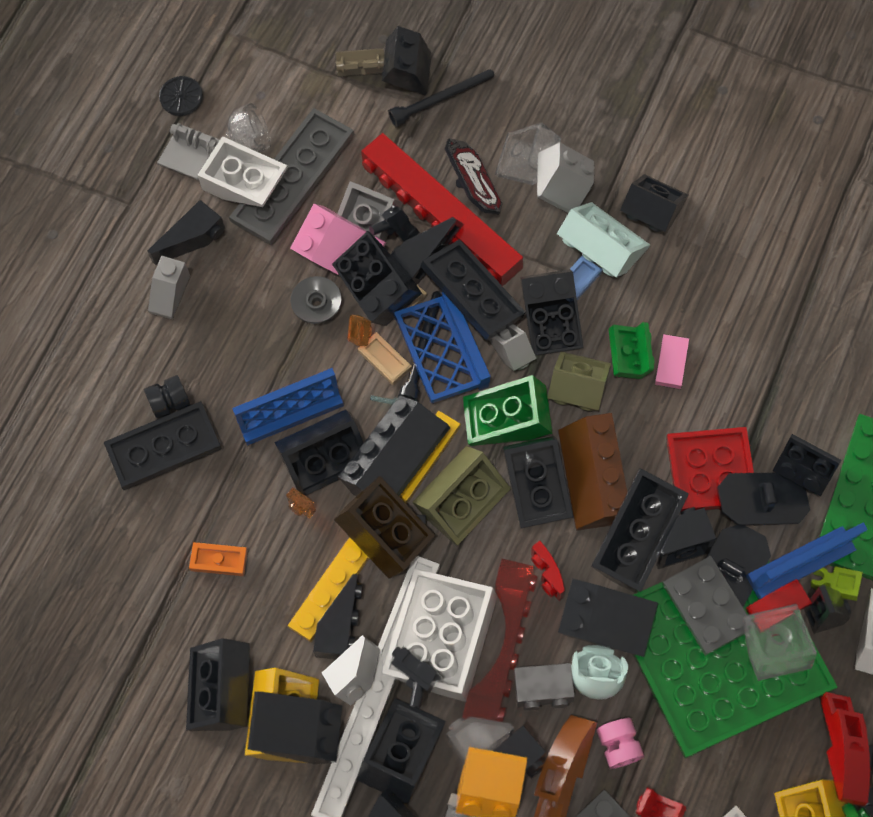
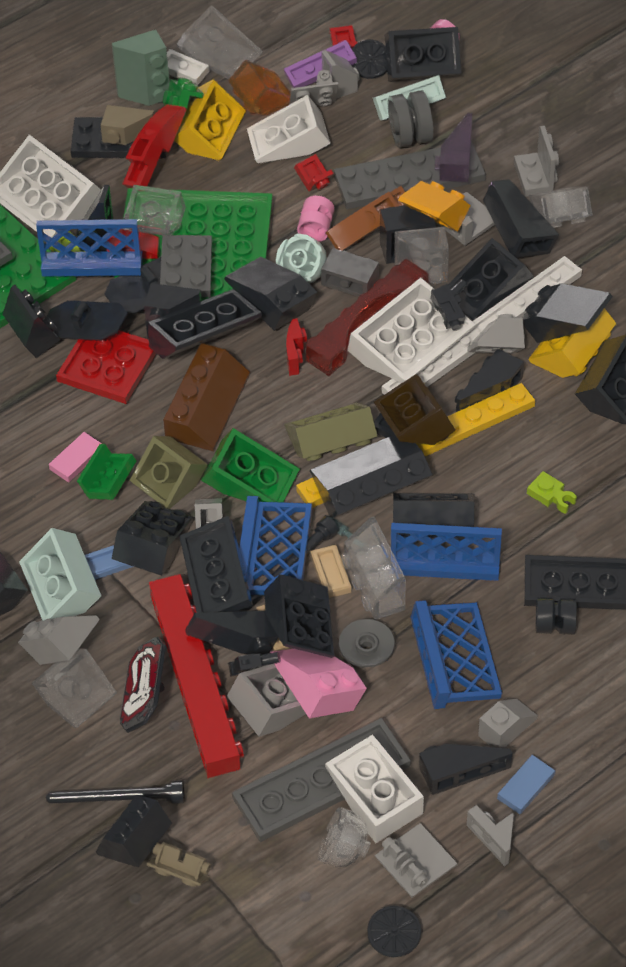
camera: 155 degrees left, 15 degrees down
orange plate [189,542,248,576] -> none
clear orange plate [286,487,316,519] -> none
clear orange plate [347,315,372,346] -> none
black slope [502,436,573,528] -> none
none -> clear slope [341,516,406,620]
none -> blue fence [410,601,502,709]
none -> light grey slope [467,805,514,866]
none -> medium blue tile [497,755,555,815]
none -> lime plate [527,471,577,513]

